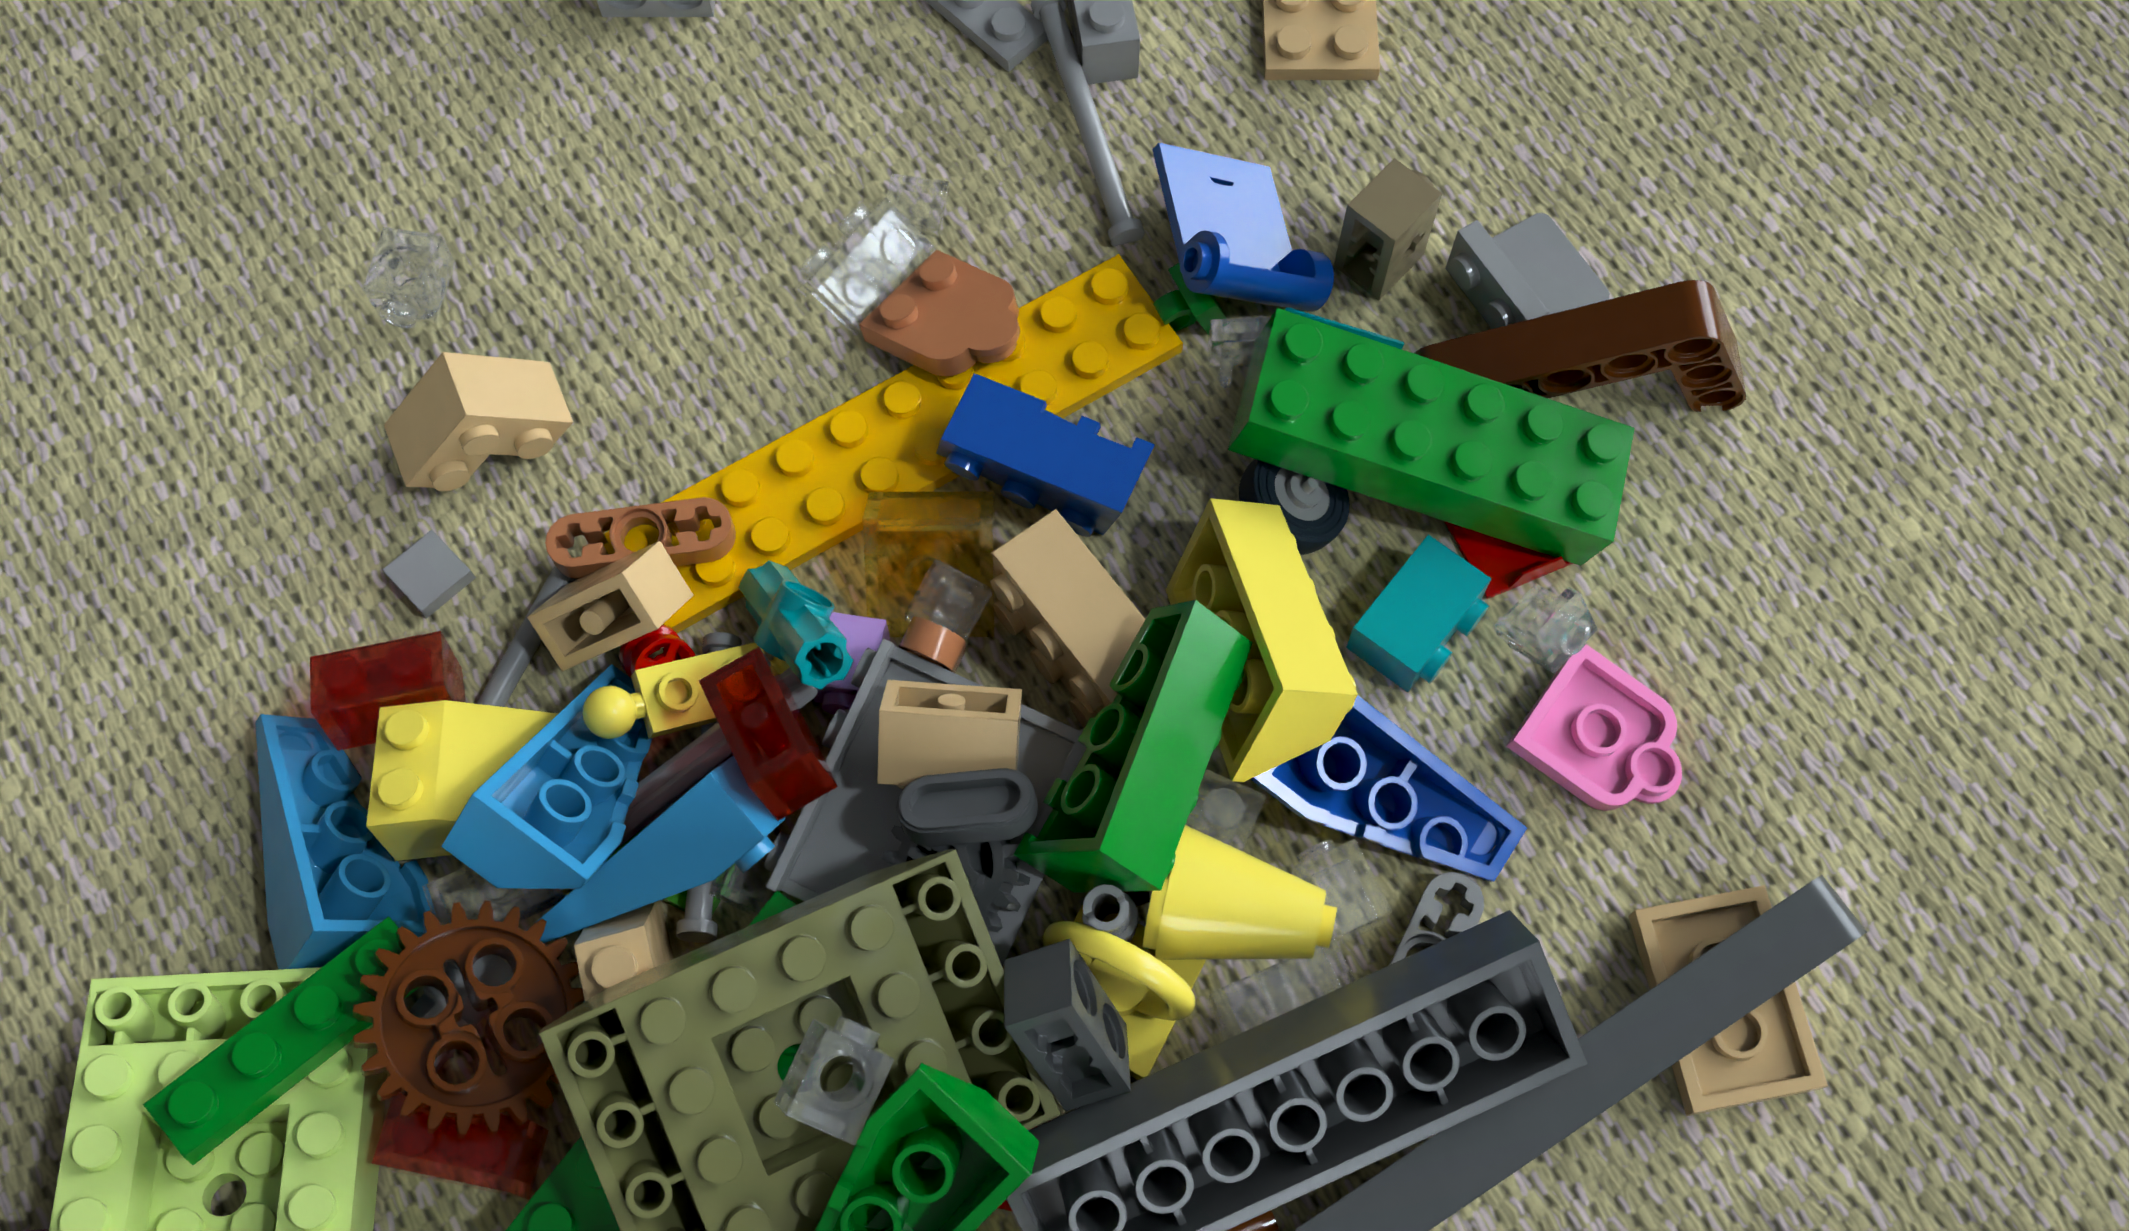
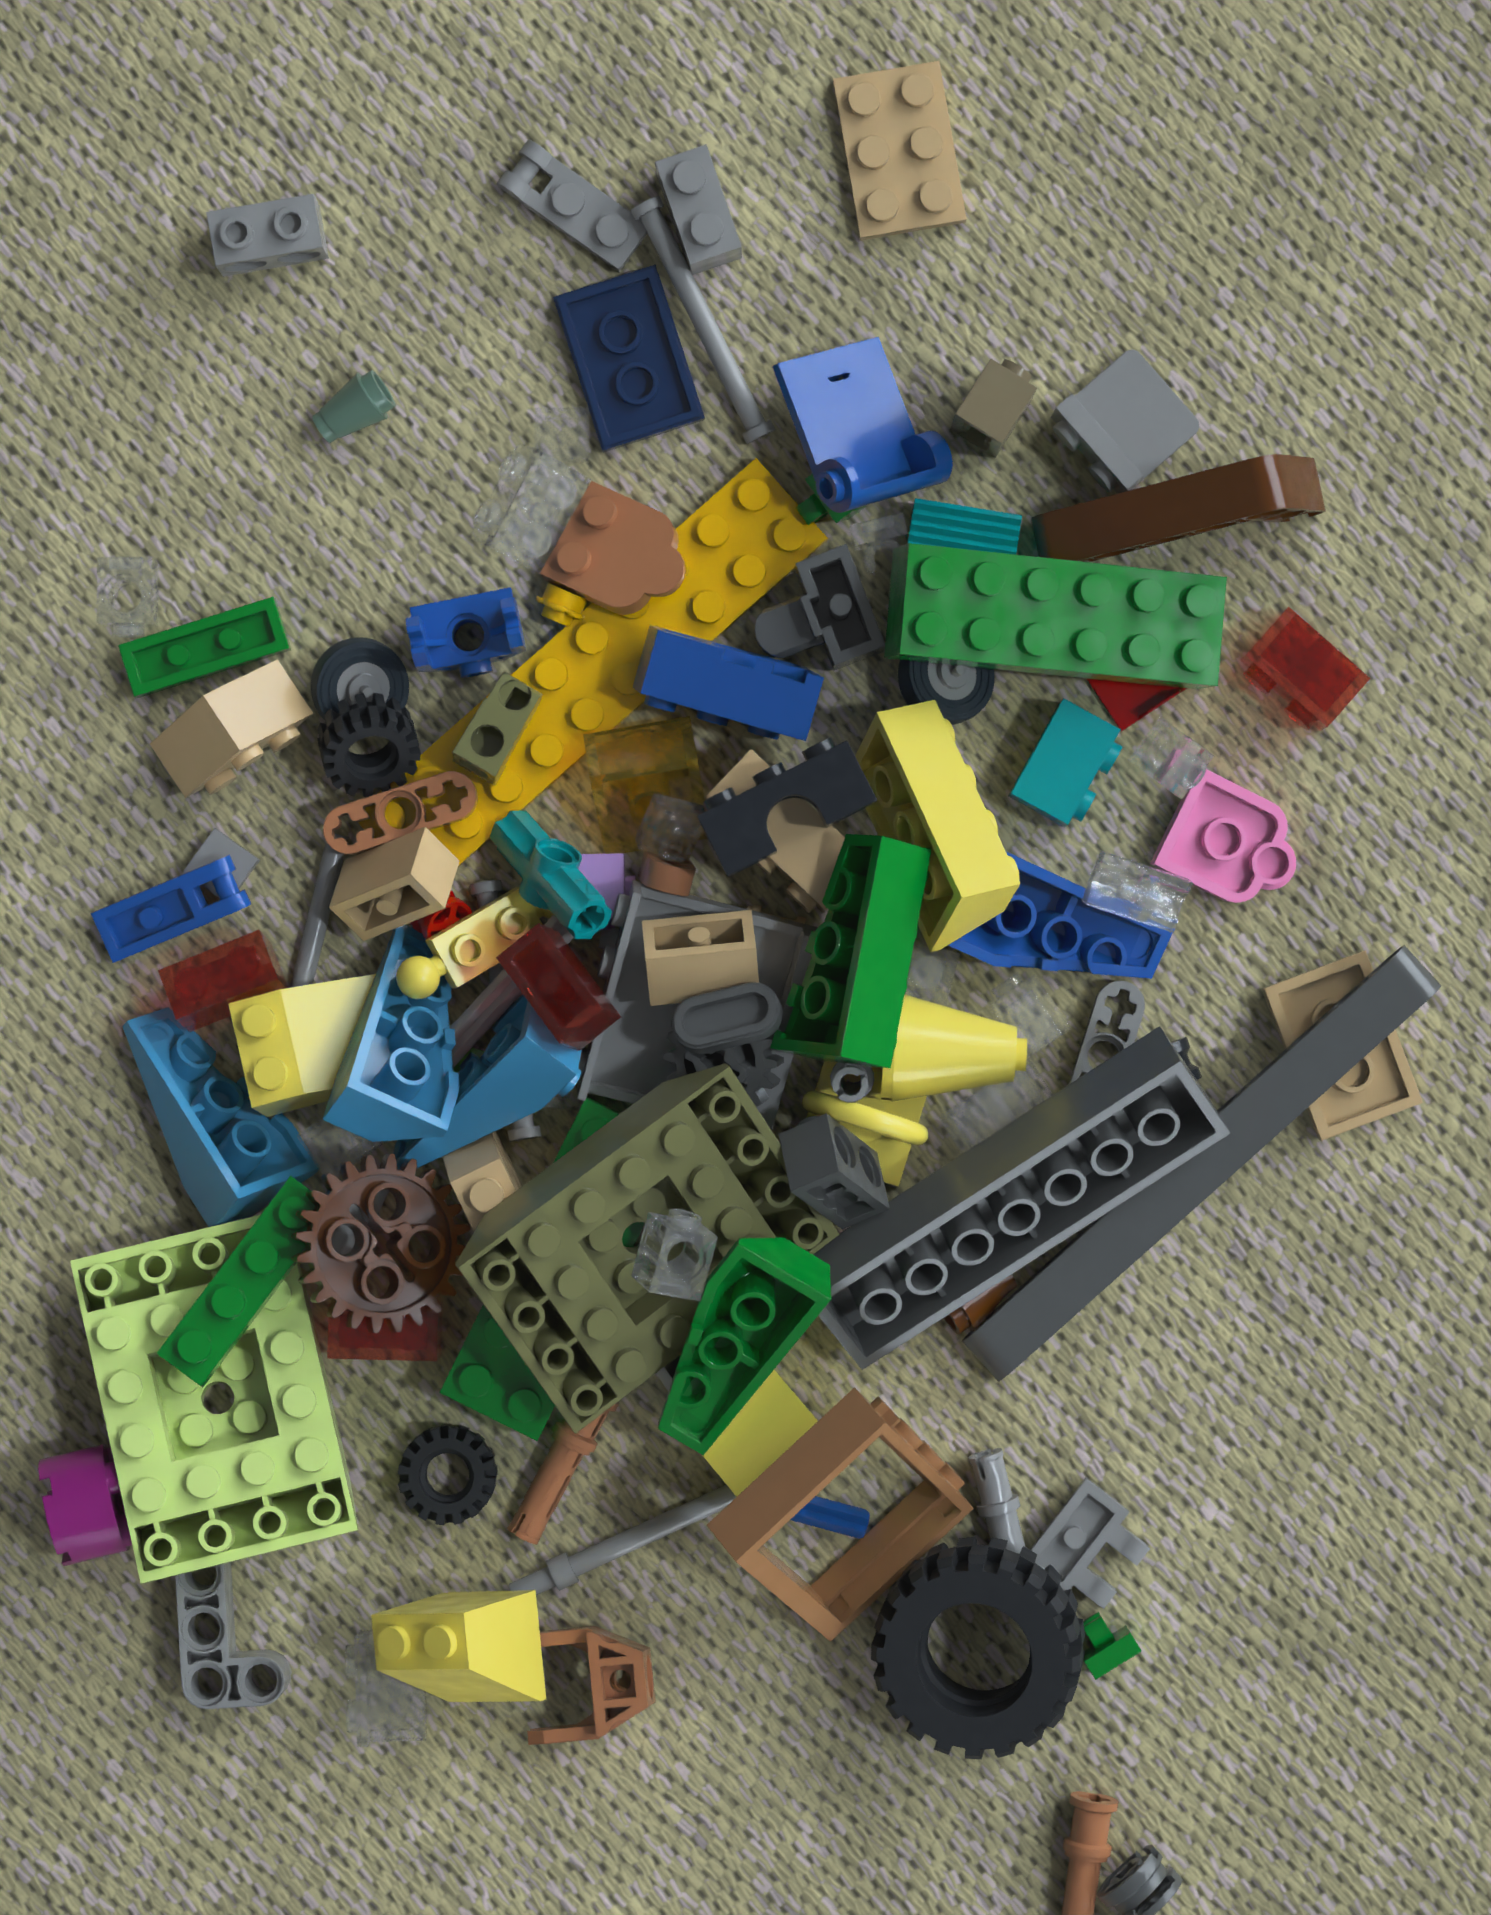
camera: 10 degrees left, 20 degrees up
none -> blue plate [91,854,251,963]
none -> green plate [118,597,291,698]
none -> black wheel [311,637,409,721]
none -> sand green cone [312,370,396,443]
none -> black tyre [317,693,421,798]
none -> blue piece [405,587,526,678]
none -> olive leg [453,672,543,786]
none -> yellow plate [536,583,588,627]
none -> dark blue tile [553,264,705,453]
none -> black arch [697,737,877,878]
none -> dark grey brick [755,544,885,671]
none -> clear hips [1082,851,1193,933]
none -> clear red brick [1240,607,1370,731]

